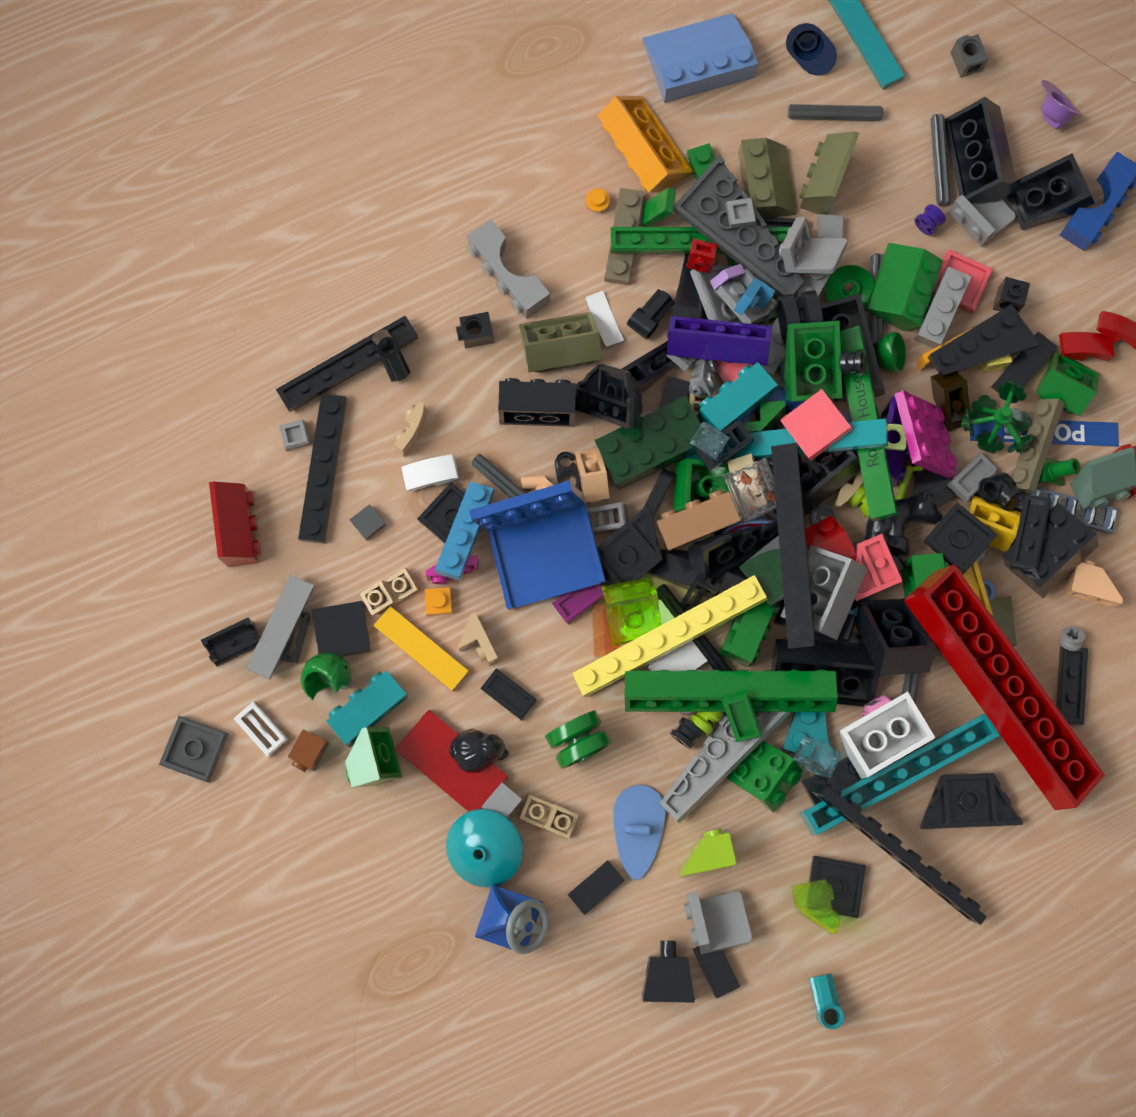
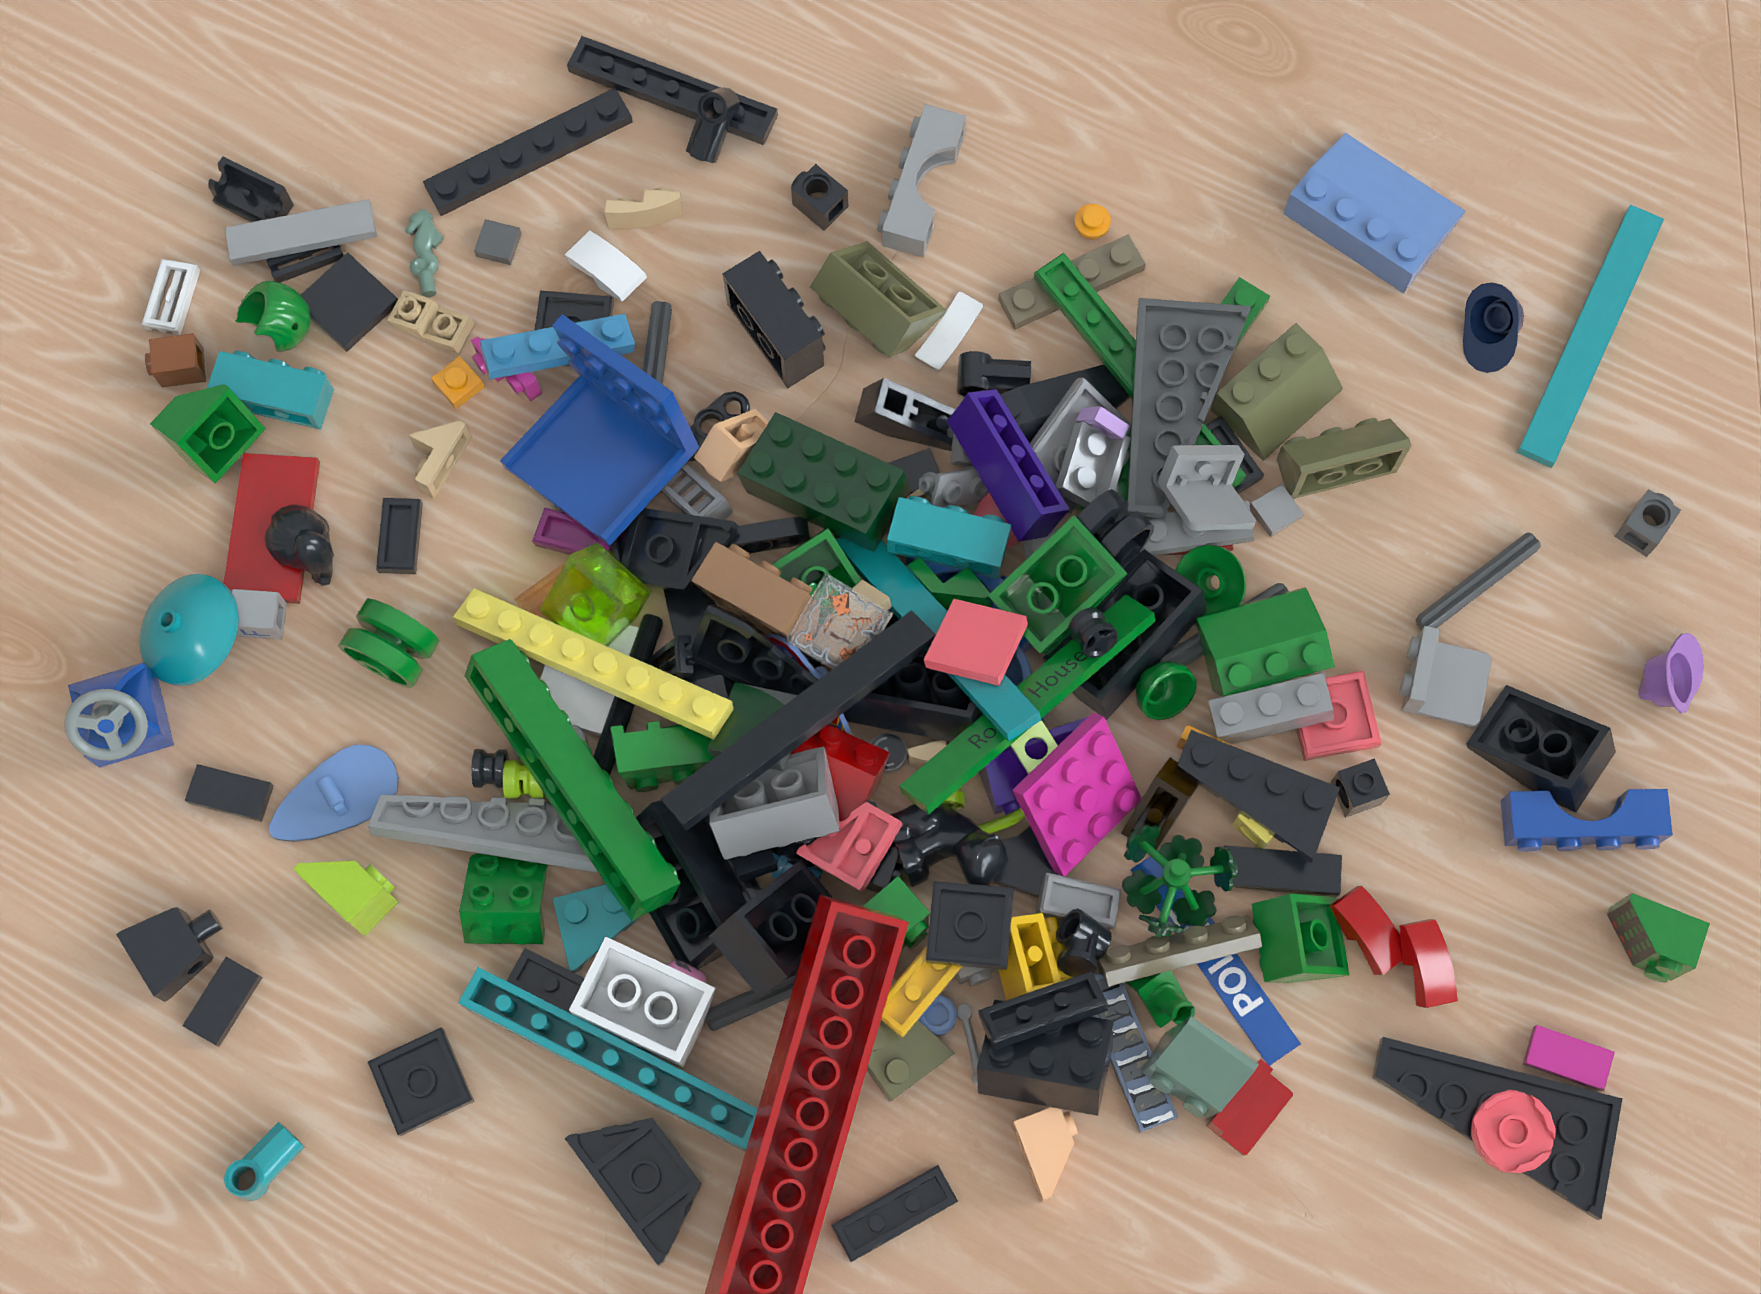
camera: 60 degrees right, 5 degrees down
dark grey tile [159,716,229,783] -> none
red slope [209,481,261,567] -> none
light grey tile [279,419,311,451] -> none
yellow tile [373,606,469,692] -> none
tan slope [517,794,579,839] -> none
light nougat arm [521,475,553,490] -> none
black wedge [575,364,643,429] -> none
light orange slope [597,96,694,193] -> none
green tile [641,187,676,227] -> none
light grey bracket [684,891,752,954] -> none
red bracket [686,239,717,273] -> none
clear light blue brick [689,422,730,460] -> none
black slope [695,420,754,472] -> none
green tile [722,689,762,742] -> none
light grey tile [726,198,756,228] -> none
dark azure bracket [734,277,775,316] -> none
dark grey axle [788,104,883,121] -> none
clear neon green slope [791,879,840,934] -> none
clear light blue brick [793,737,841,778] -> none
black plate [812,783,987,925] -> none
dark purple wheel [914,204,946,236] -> none
black slope [945,97,1018,203] -> none
light grey bush [1059,626,1086,651] -> none
none -> sand green animal [405,209,443,297]
none -> light grey hinge [956,1004,979,1086]

